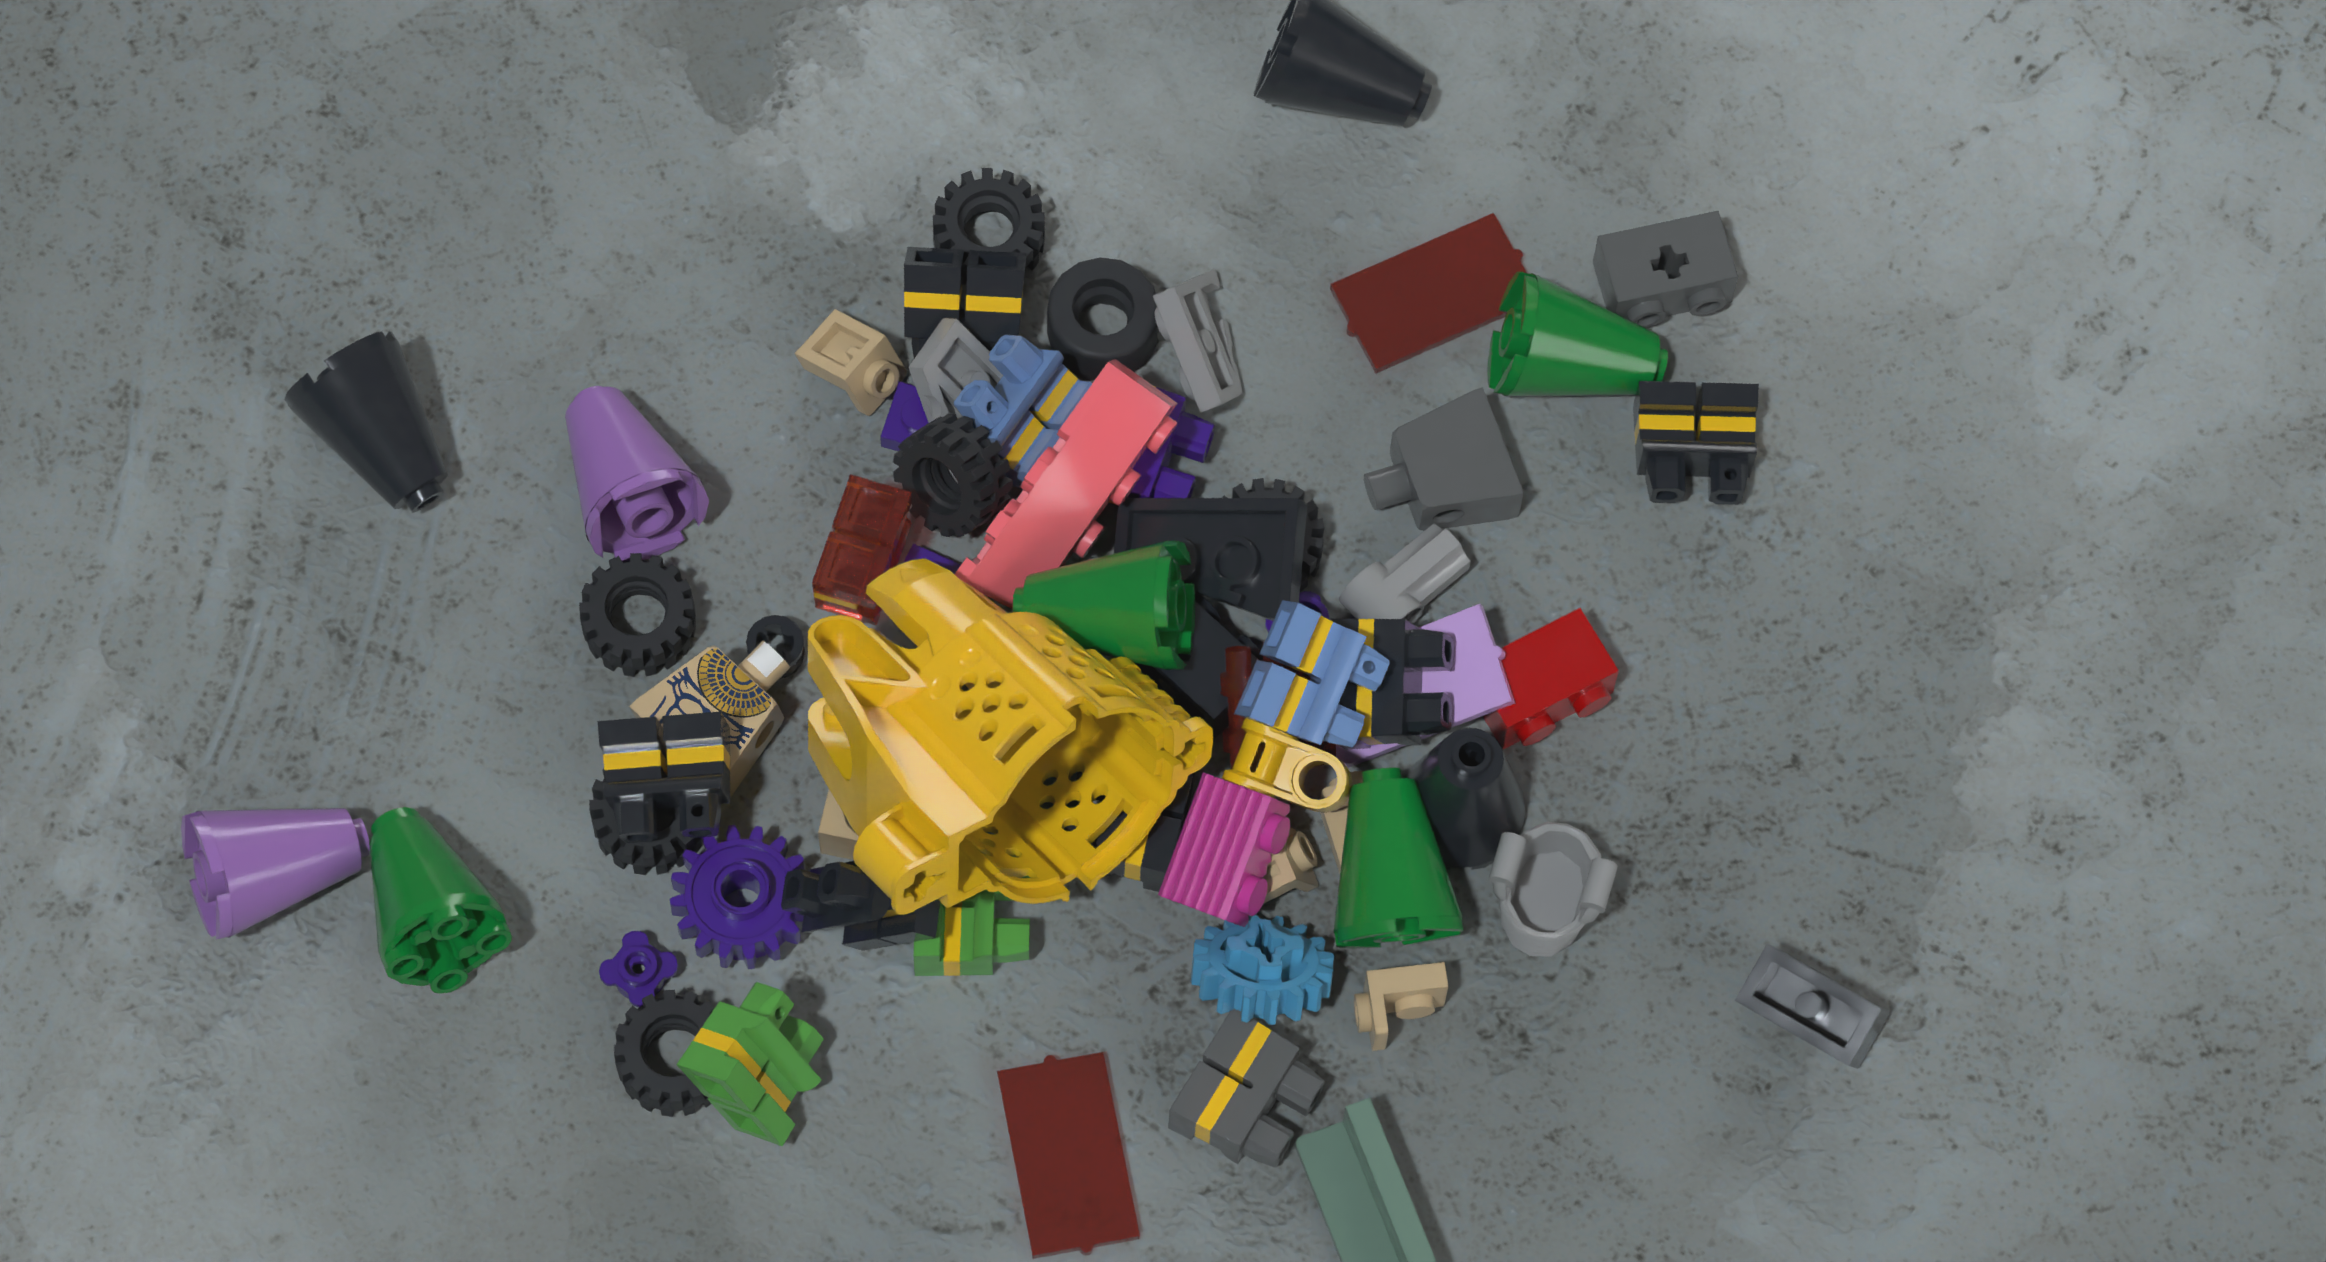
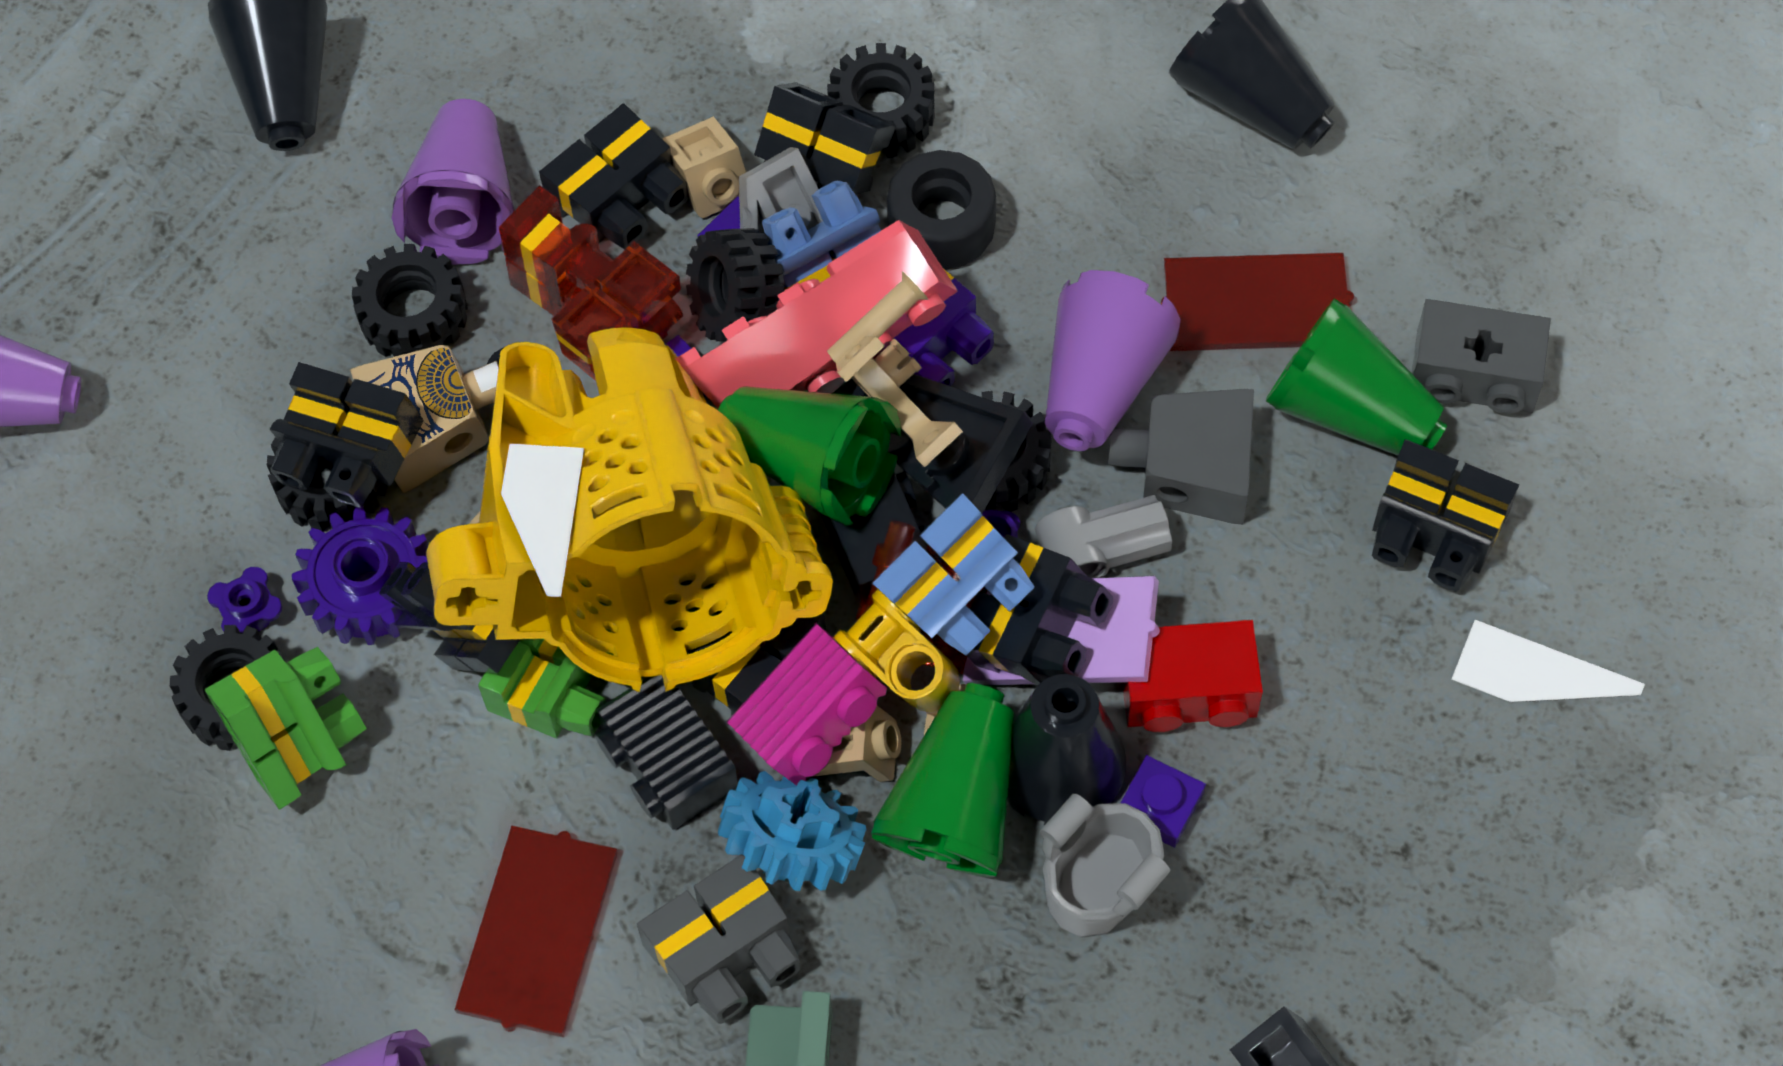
camera: 30 degrees right, 5 degrees down
green cone [370,807,512,994] -> none
light grey wing [1153,269,1243,413] -> none
tan bracket [1354,962,1448,1051] -> none
none -> clear red hips [499,185,621,327]
none -> white sticker [501,444,584,597]
none -> black hips [539,103,689,250]
none -> black brick [595,675,738,830]
none -> tan piece [827,271,963,467]
none -> medium lavender cone [1045,270,1181,451]
none -> dark purple plate [1121,755,1206,848]
none -> white sticker [1451,620,1645,702]

